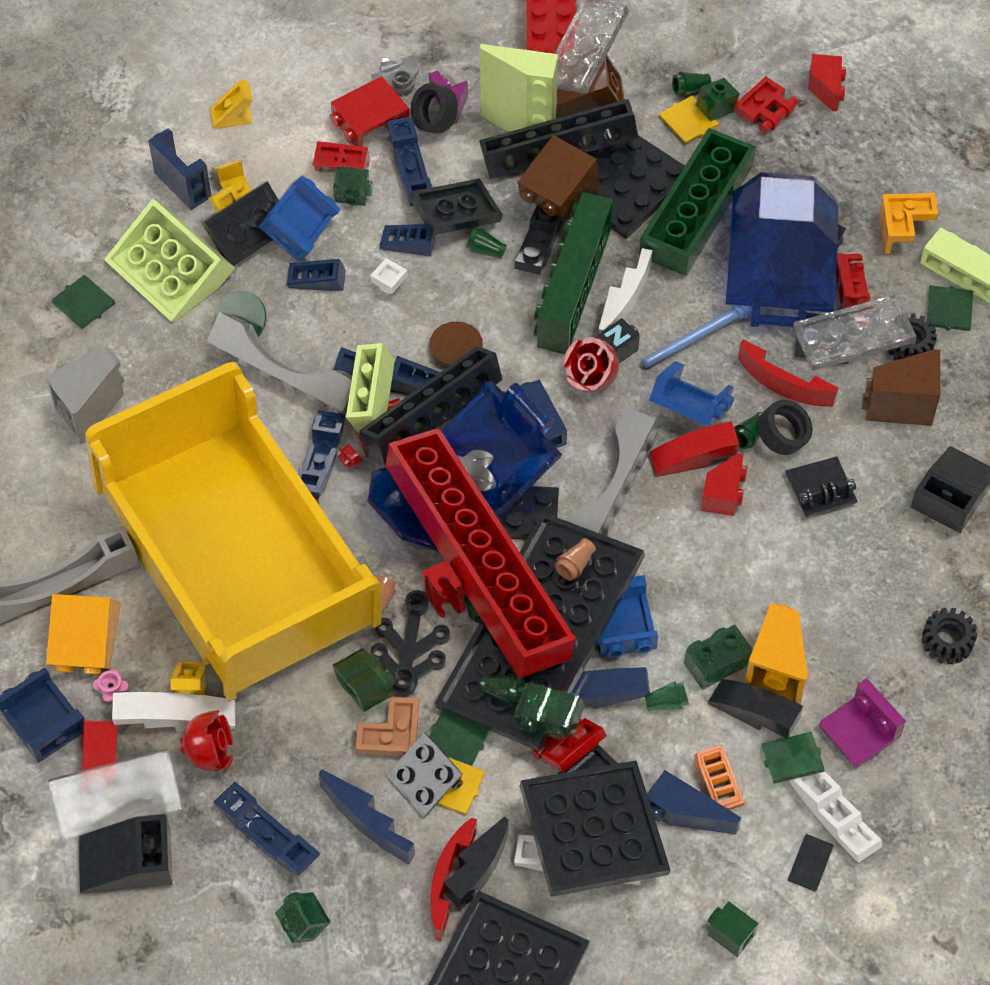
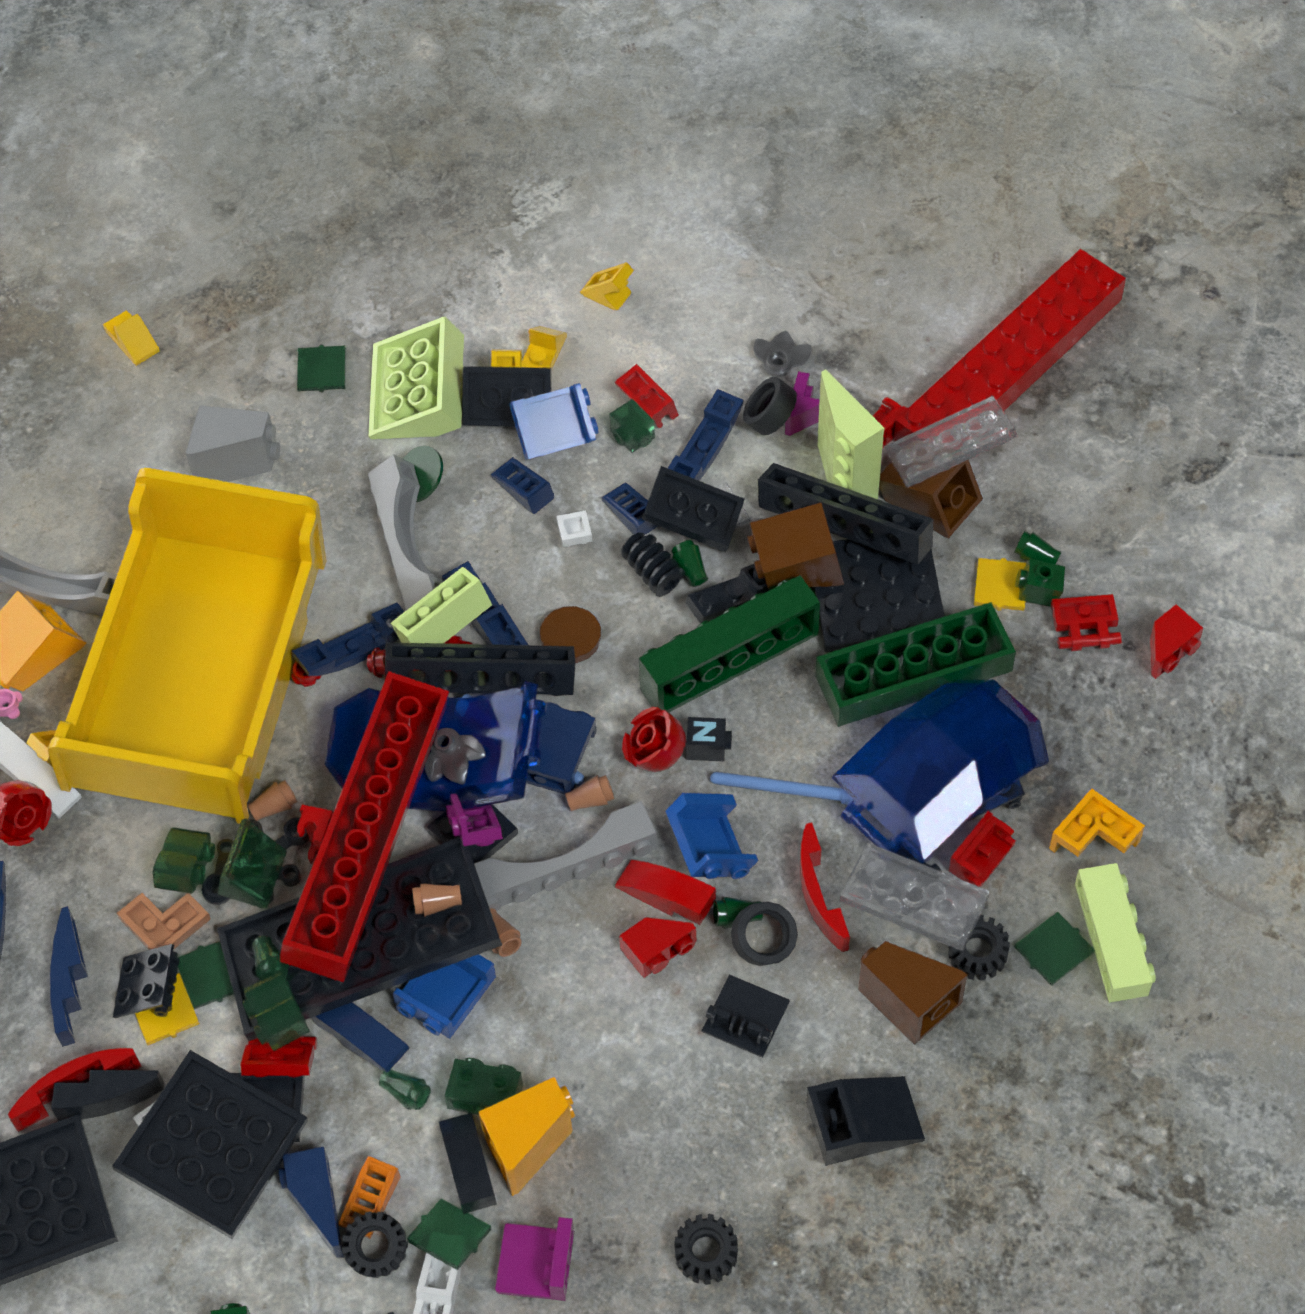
camera: 45 degrees right, 0 degrees up
dark blue panel [148,128,212,210] -> none
red panel [330,76,410,146] -> none
white slope [598,248,652,334] -> none
none -> clear green slope [218,819,287,908]
none -> black tyre [342,1211,408,1278]
none -> magenta bracket [446,794,503,846]
none -> nougat cone [565,775,615,811]
none -> black piece [621,533,685,597]

